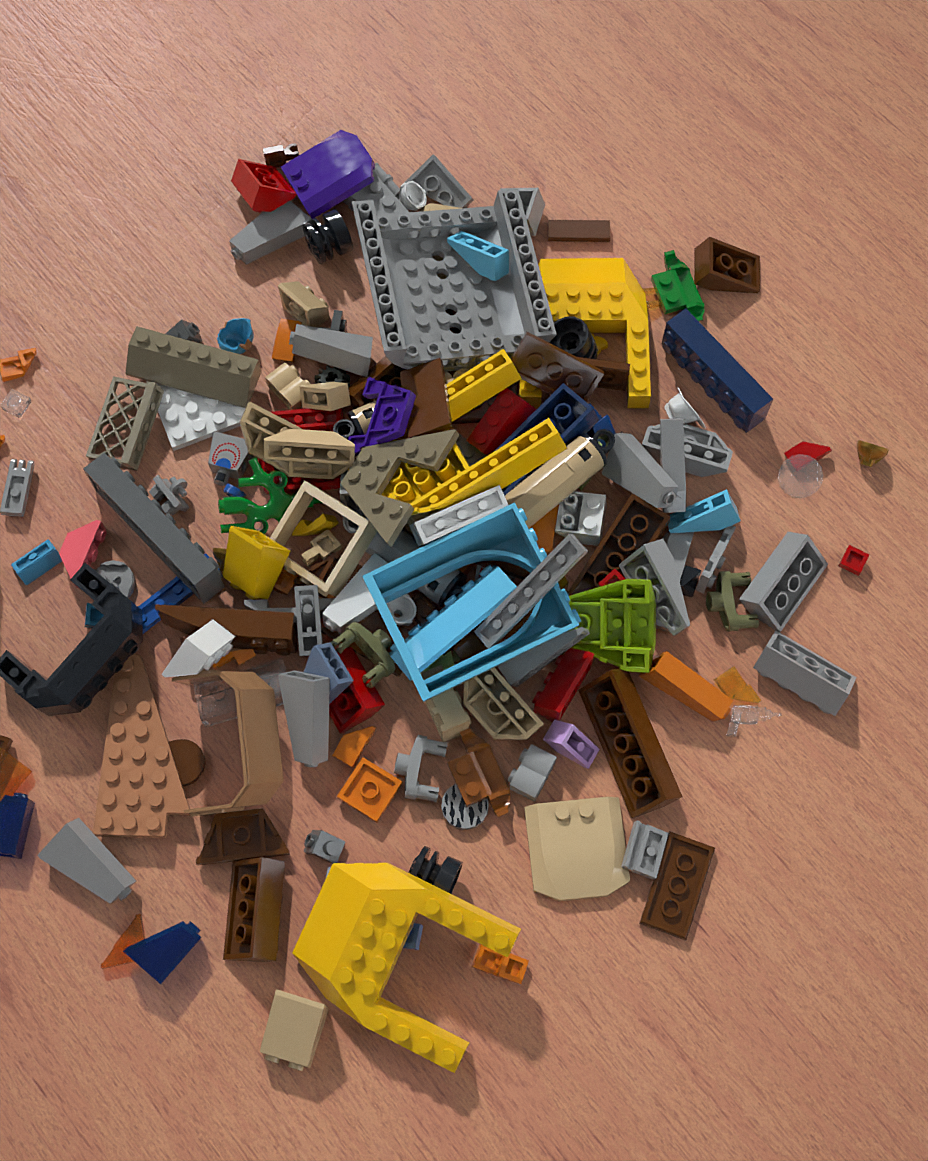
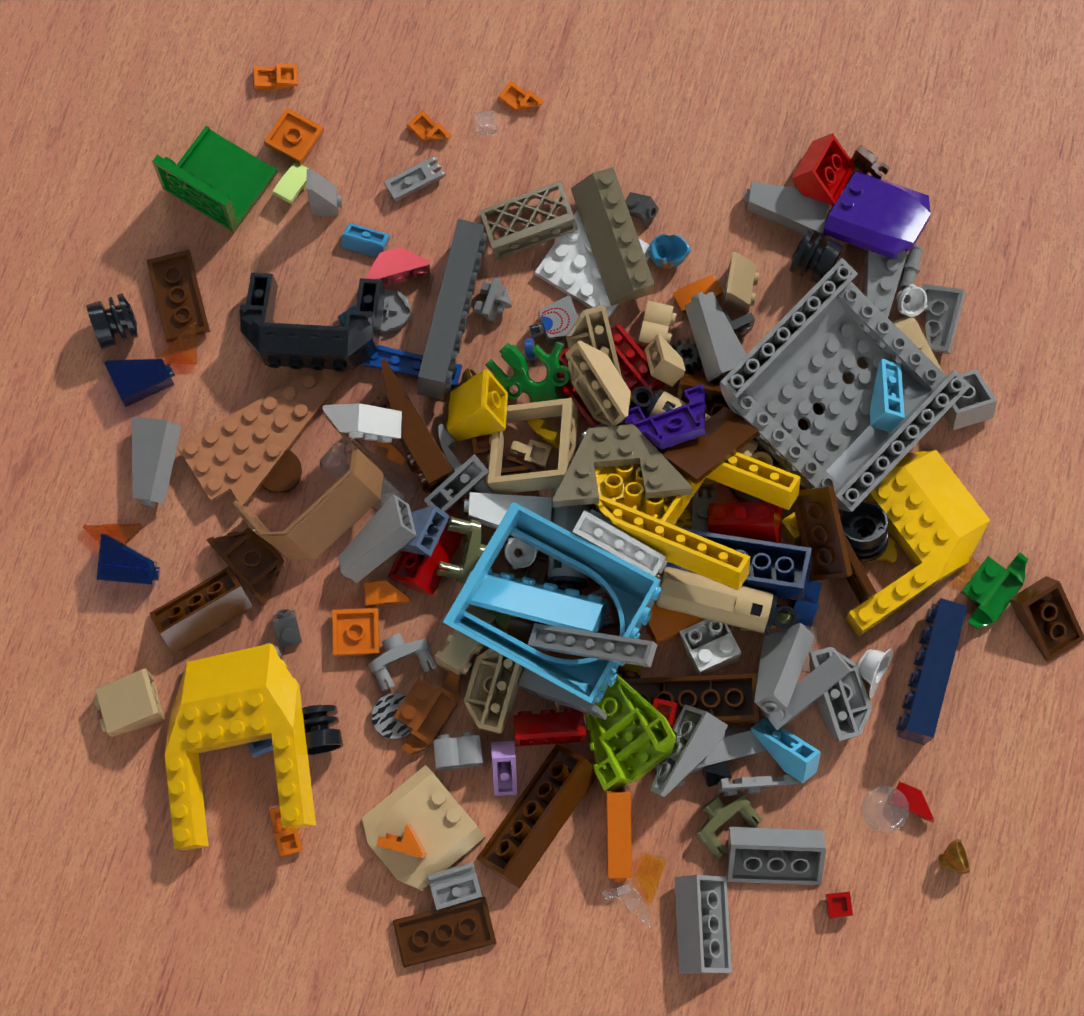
camera: 50 degrees right, 5 degrees up
reddish brown tile [548,220,610,242] -> none
none -> orange slope [376,824,427,858]

